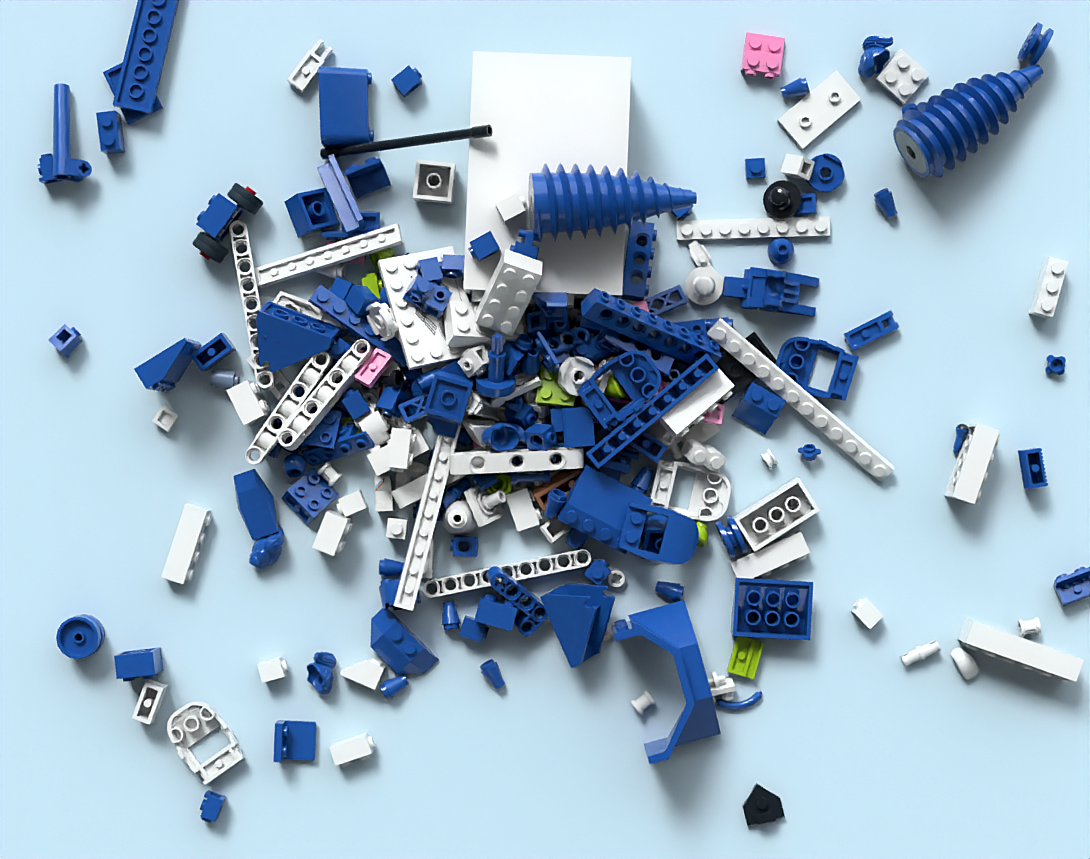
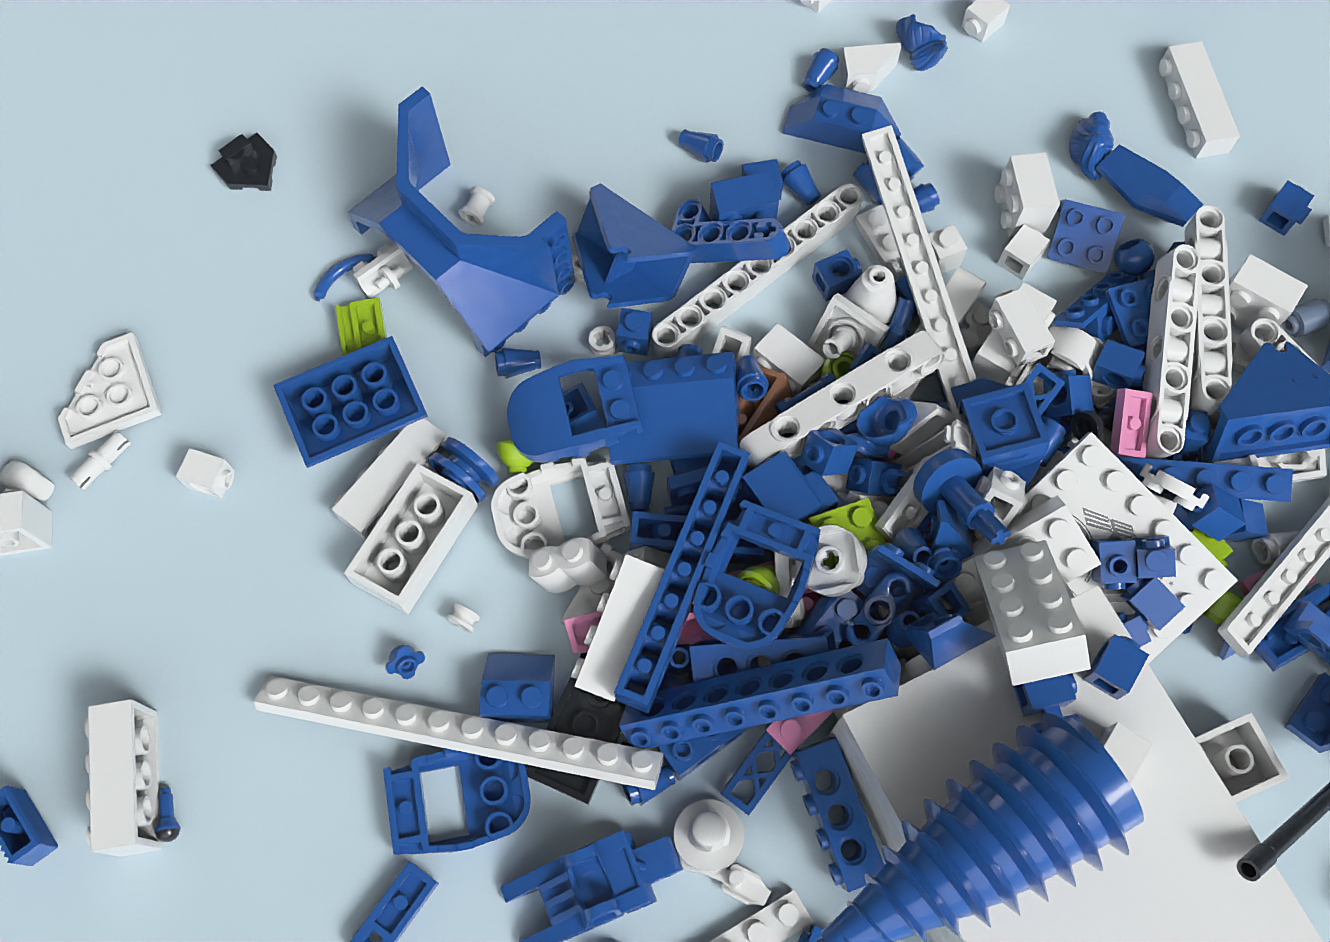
camera: 150 degrees right, 20 degrees down
white bush [317,462,342,487] -> none
white leg [375,475,395,512] -> none
none -> white plate [58,332,162,449]
none -> blue brick [1258,180,1315,236]

